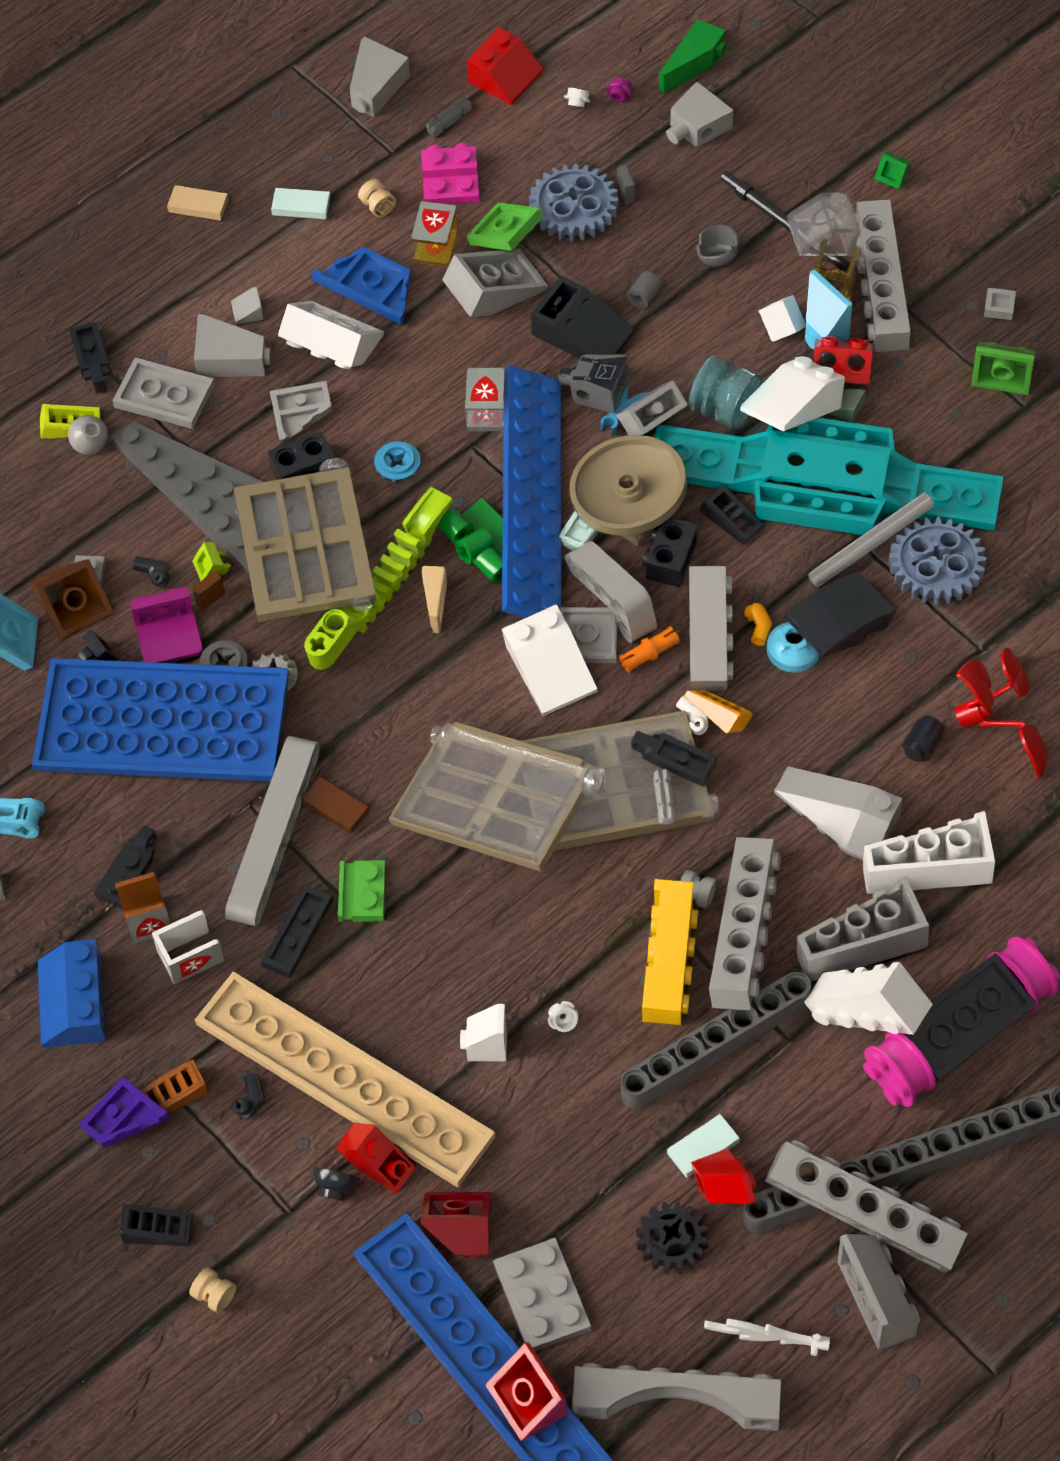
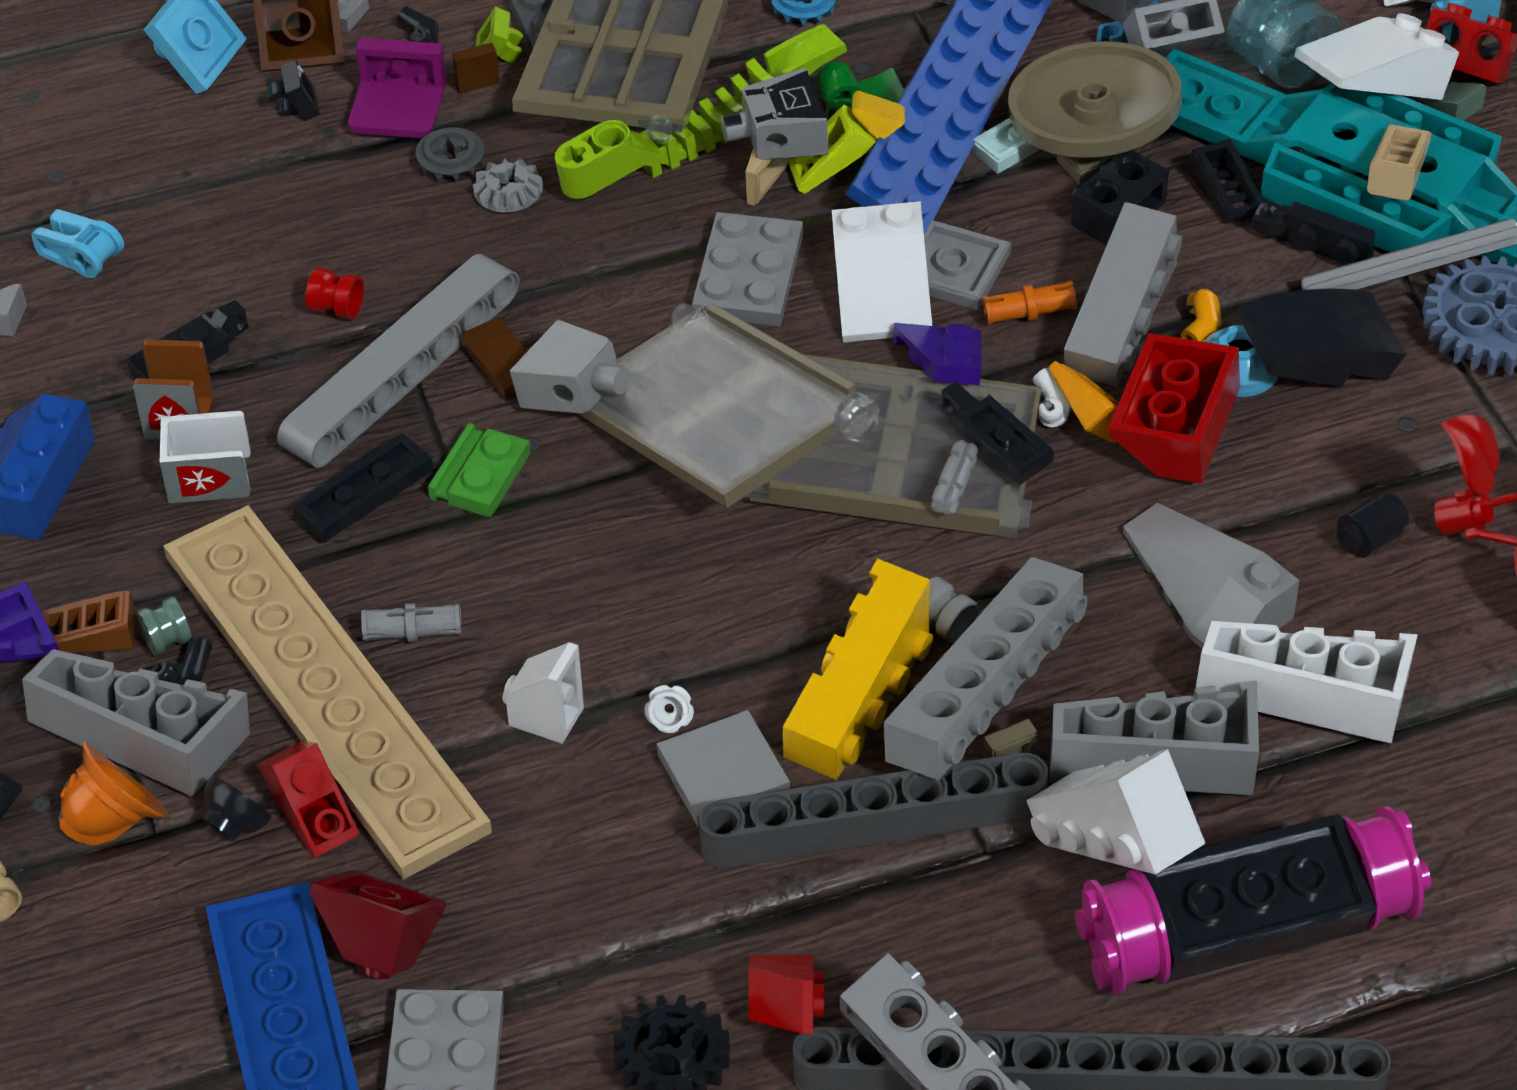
camera: 20 degrees right, 10 degrees down
blue plate [32,658,290,782] -> none
light grey beam [565,541,657,643] -> none
light aqua tile [667,1114,740,1178] -> none
none -> light grey wedge [22,649,250,797]
none -> orange piece [58,742,170,846]
none -> sand green wheel [136,596,192,656]
none -> red wheel [305,267,365,320]
none -> light grey pin [361,603,462,642]
none -> light grey torso [510,320,630,413]
none -> light grey tile [656,710,790,827]
none -> light grey plate [692,212,803,327]
none -> light grey torso [721,68,828,159]
none -> neon yellow slope [788,105,876,194]
none -> yellow slope [852,91,905,141]
none -> dark purple wing [892,323,982,385]
none -> dark tan tile [983,719,1037,758]
none -> red slope [1108,333,1240,484]
none -> black hinge [1252,199,1375,265]
none -> tan slope [1367,124,1432,201]

